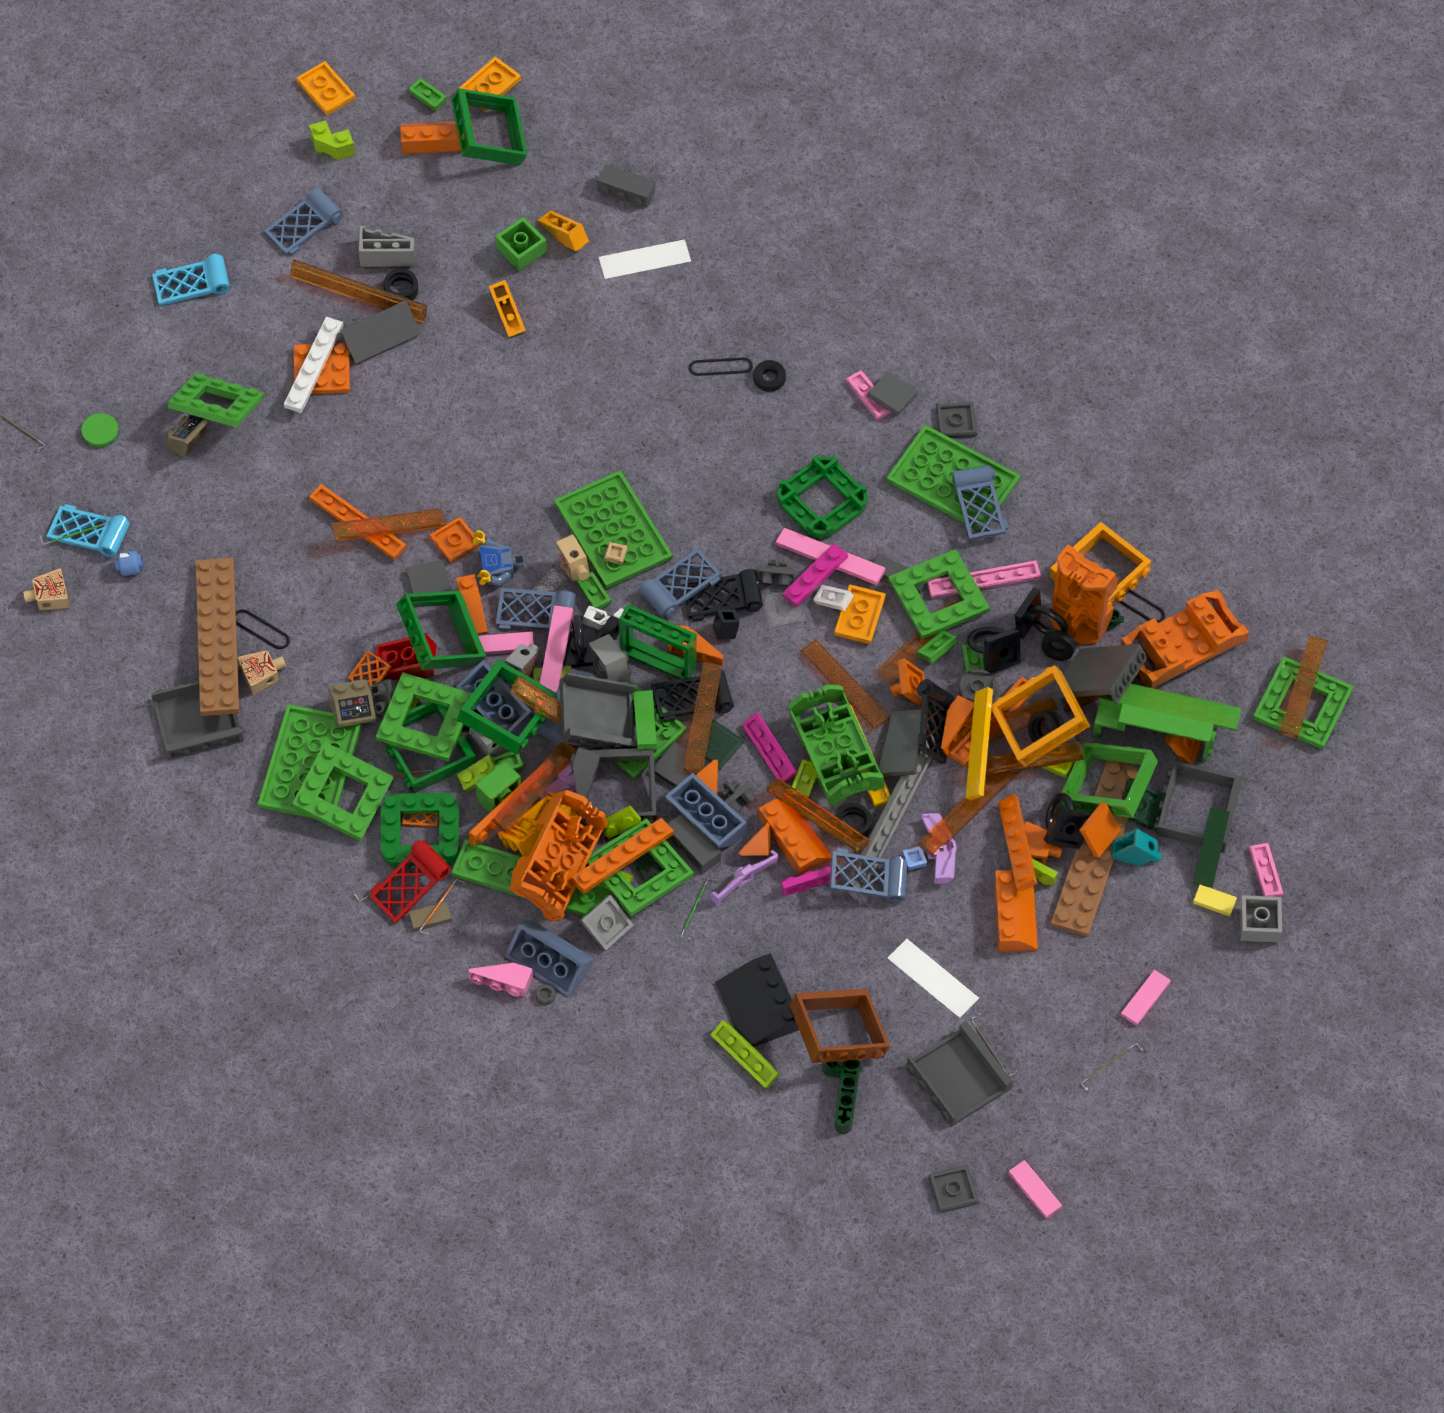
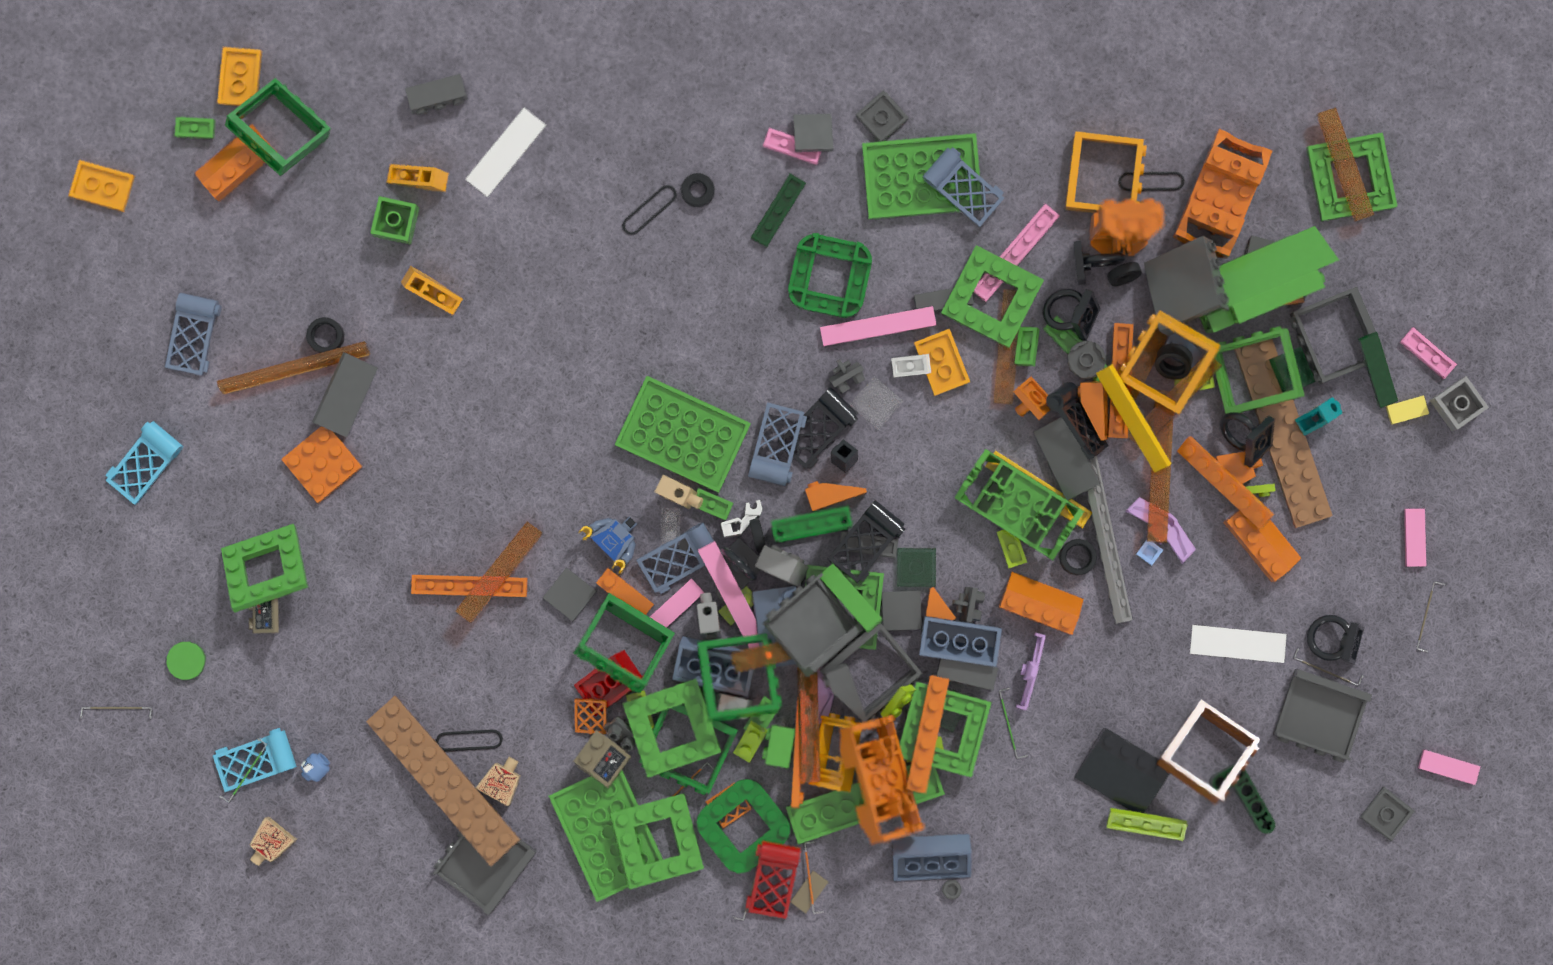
camera: 30 degrees left, 25 degrees up
white plate [284,317,344,413] -> none
lime brick [309,120,355,160] -> none
light grey wedge [359,225,415,267] -> none
orange tile [429,516,481,564] -> none
bright pink slope [468,963,533,997] -> none
light grey plate [579,895,634,951] -> none
tan tile [604,542,628,565] -> none
clear orange tile [683,662,722,773] -> none
orange slope [738,822,771,856] -> none
dark pink plate [742,713,798,785] -> none
clear orange tile [766,779,870,852] -> none
dark pink plate [781,865,839,897] -> none
dark pink plate [783,543,848,607] -> none
clear orange tile [801,639,890,730] -> none
sand blue piece [829,848,907,902] -> none
orange tile [1080,802,1121,857] -> none
none -> dark green tile [751,173,806,248]
none -> black tile [1307,615,1364,665]

